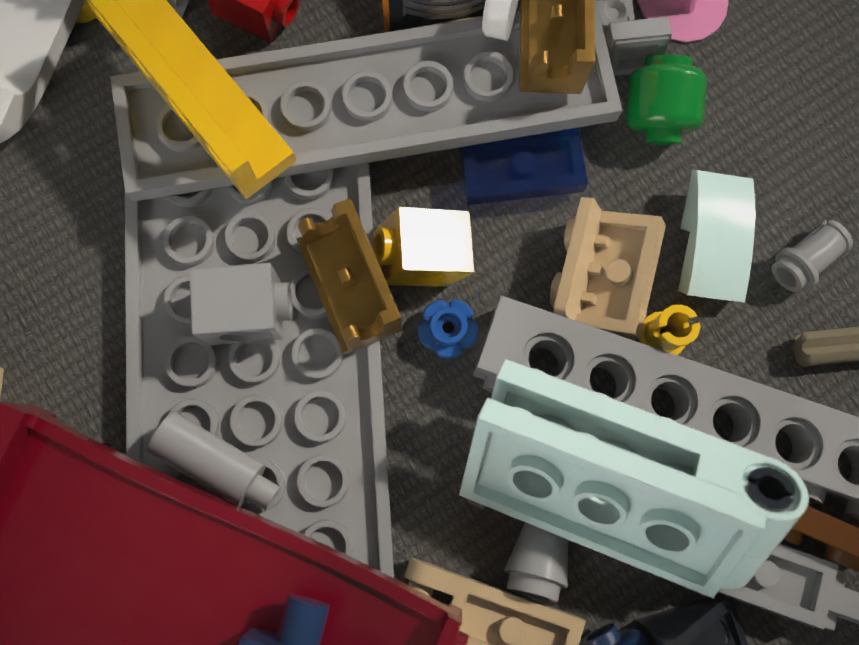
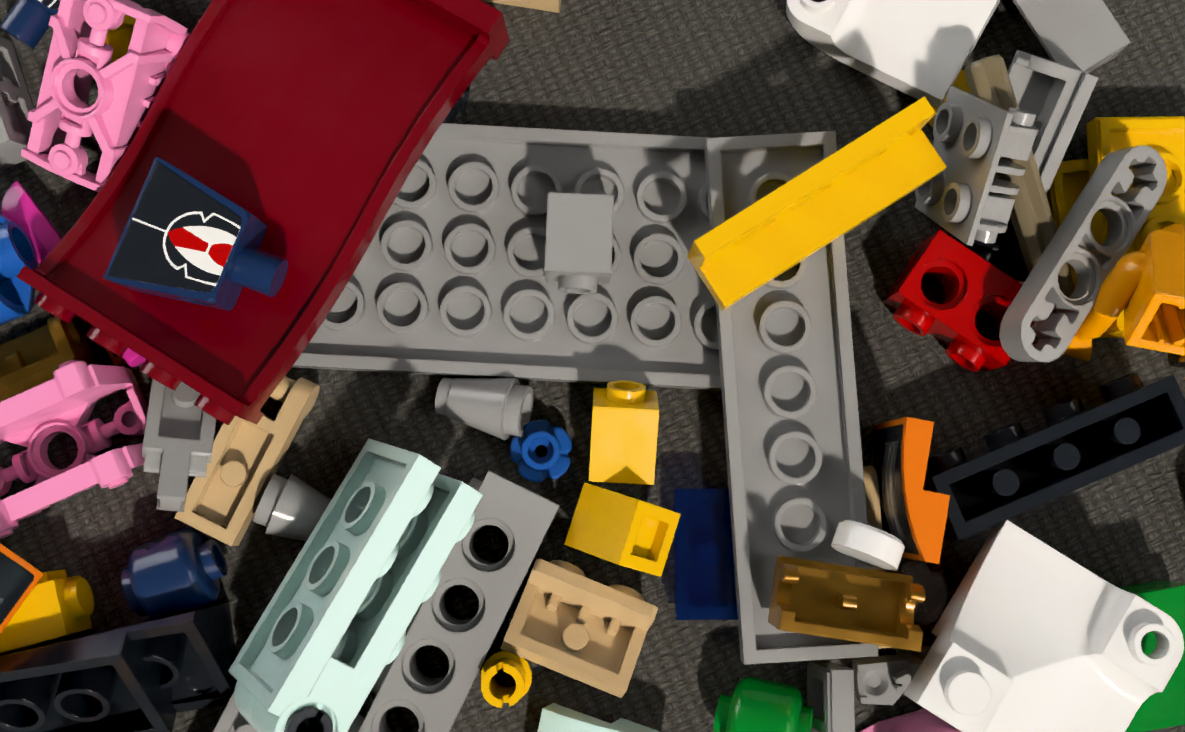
camera: 100 degrees right, 5 degrees up
light grey cylinder [147,412,281,511] -> none
pearl gold hinge [296,198,402,355] -> none
none -> light grey cone [435,377,533,440]
none -> yellow brick [564,482,681,577]

